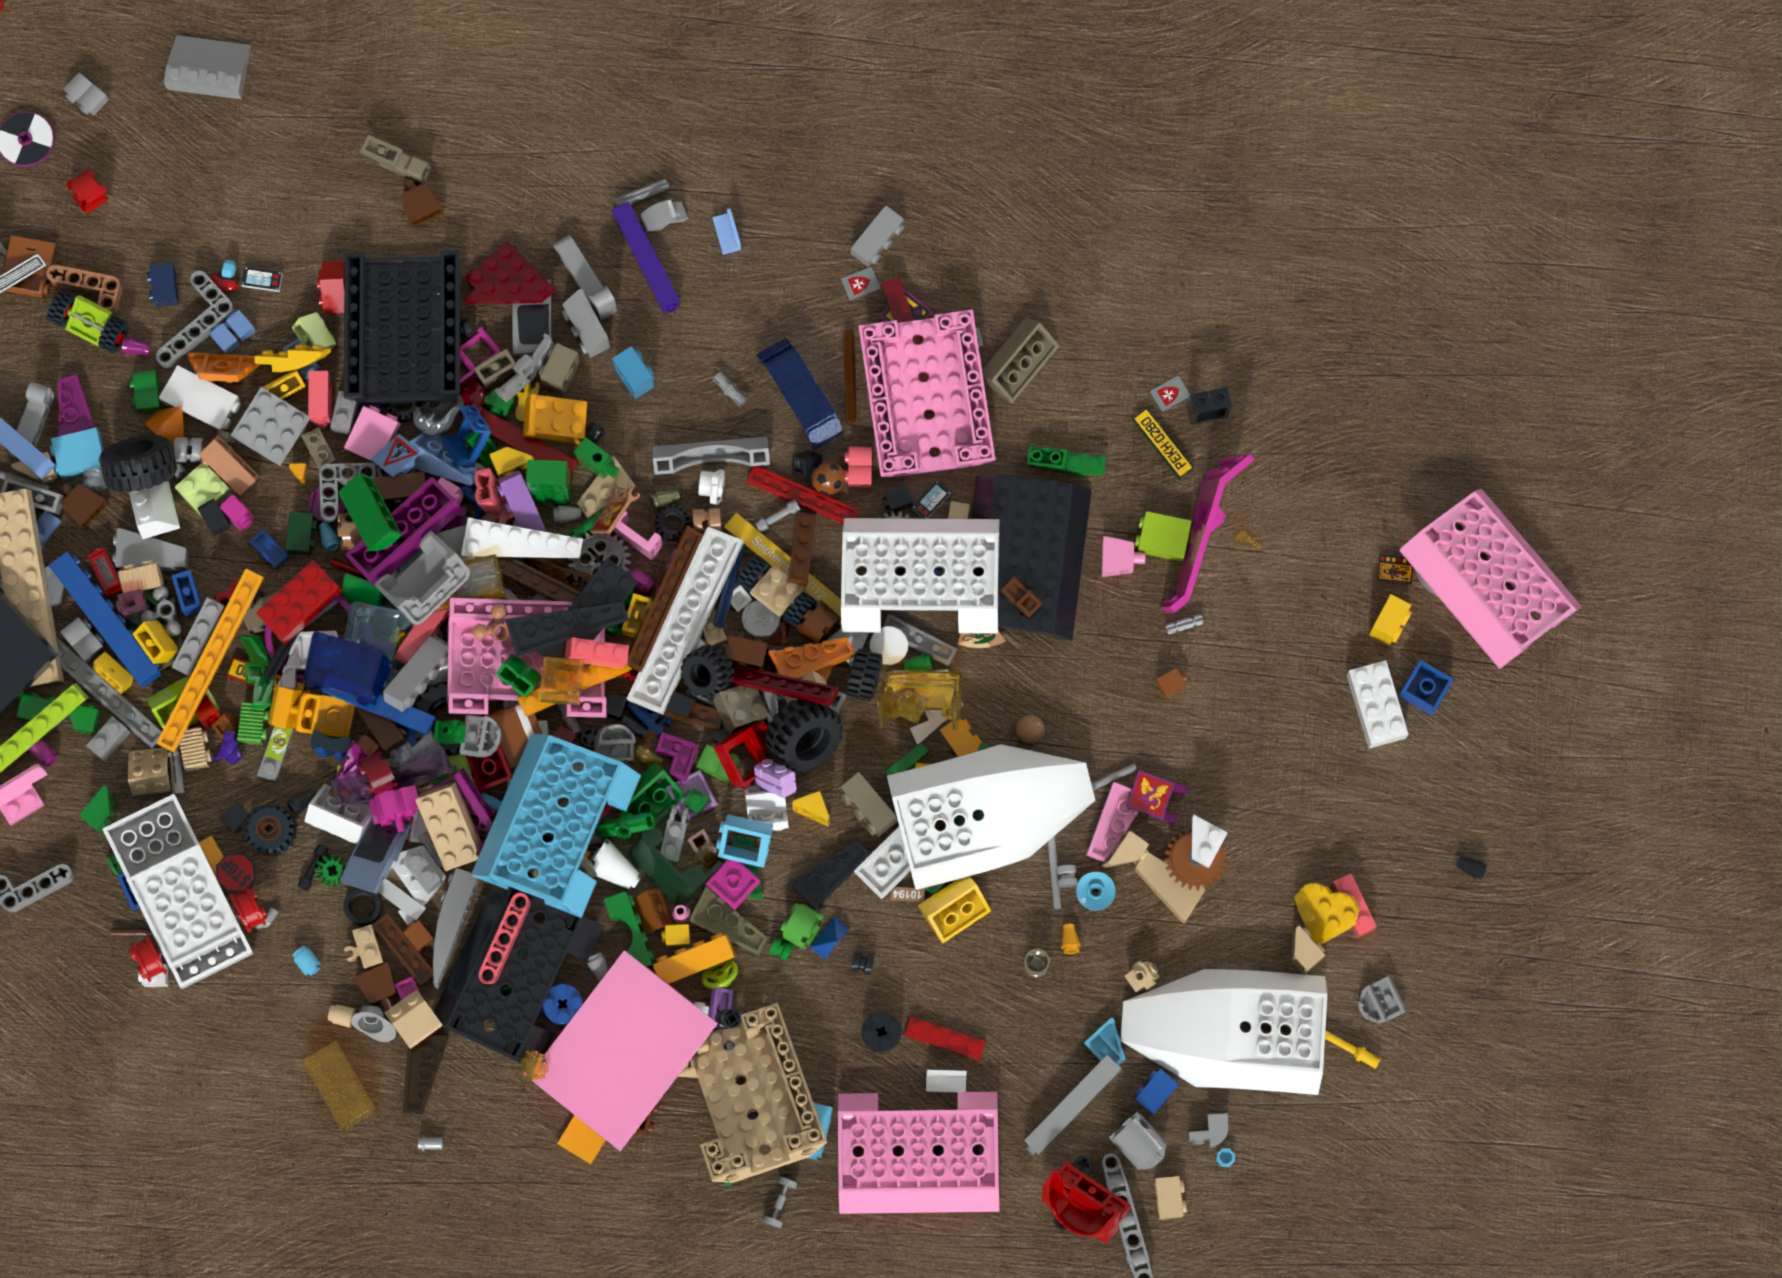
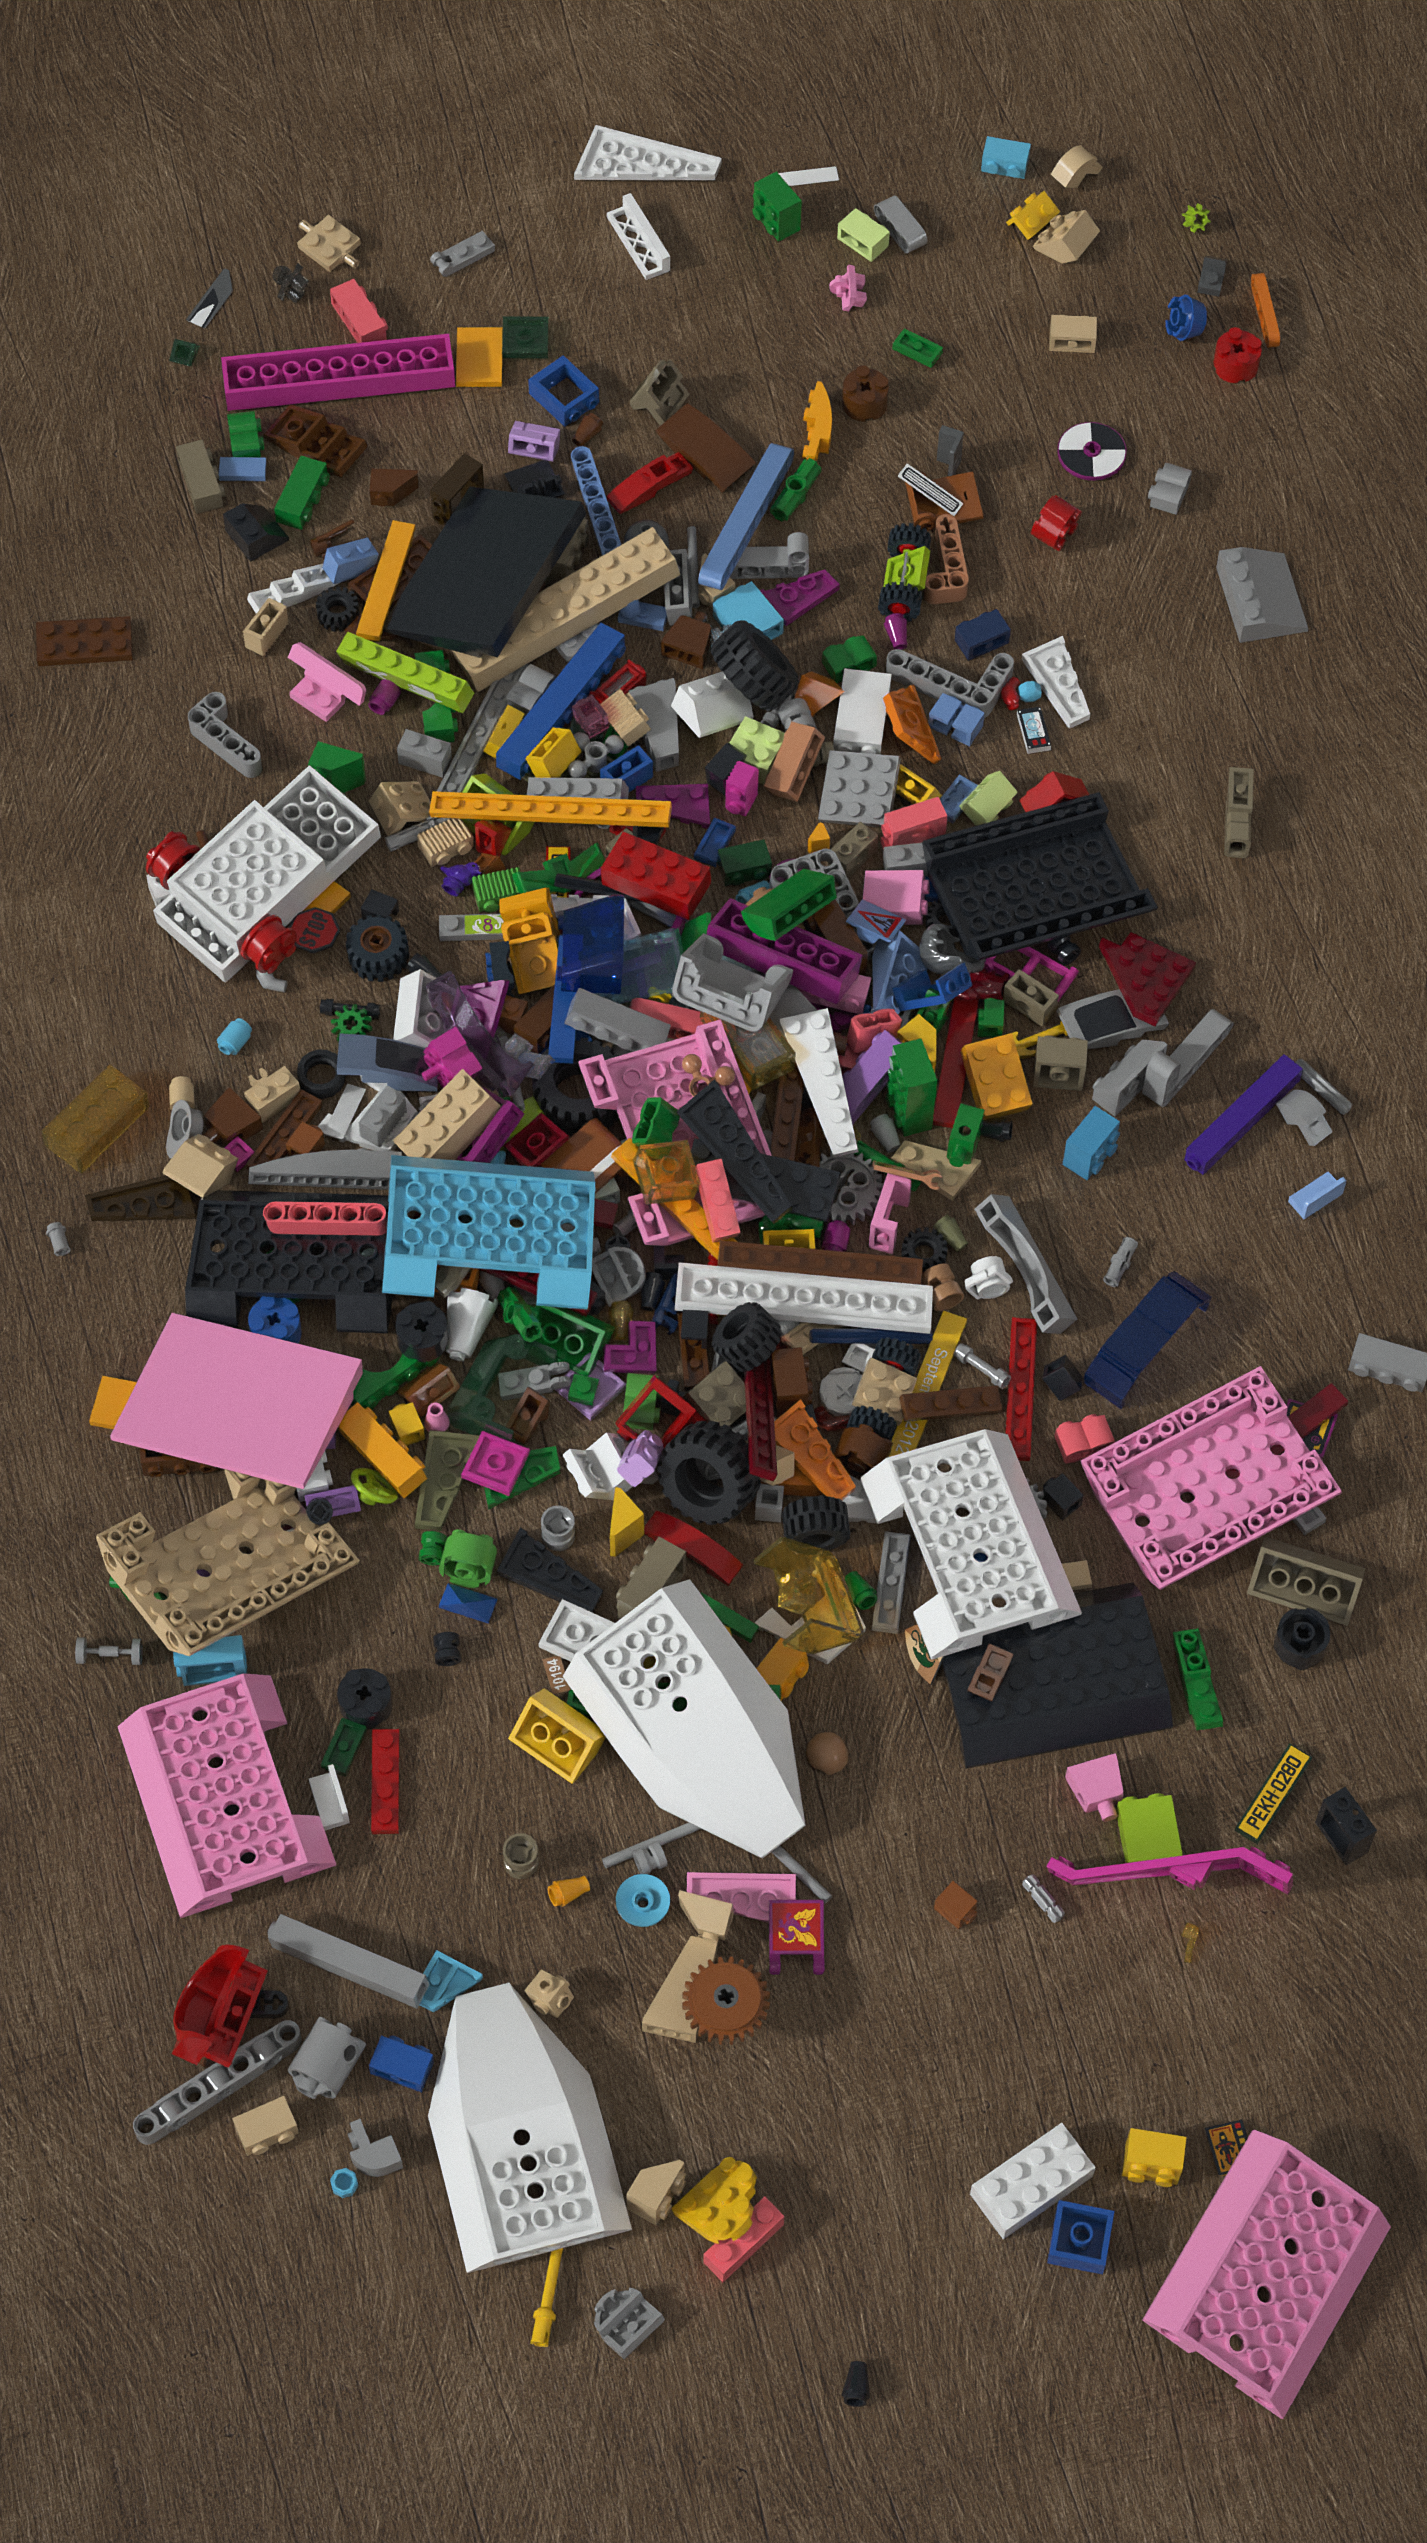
camera: 70 degrees right, 15 degrees down
yellow slope [255,344,331,372] -> none
dark red brick [356,750,397,796] -> none
reddish brown torso [401,179,444,228] -> none
green brick [434,720,466,745] -> none
light grey slope [460,715,501,757] -> none
light grey plate [495,333,555,402] -> none
clear yellow head [521,1050,549,1081] -> none
light grey cone [587,952,608,983] -> none
medium azure window [716,814,774,868] -> none
dark orange piece [811,461,845,495] -> none
light grey sticker [841,267,880,300] -> none
reddish brown axle [843,330,856,423] -> none
white tile [870,626,909,665] -> none
tile [911,480,952,519] -> none
light grey sticker [1150,376,1190,412] -> none
white wing [1191,815,1228,868] -> none
none -> dark green plate [321,1718,367,1777]
none -> black brick [396,1301,449,1362]
none -> light grey wheel [541,1506,575,1551]
none -> magenta wing [636,784,710,829]
none -> red slope [644,1511,743,1586]
none -> white wing [1021,636,1090,729]
none -> black brick [1274,1608,1330,1670]

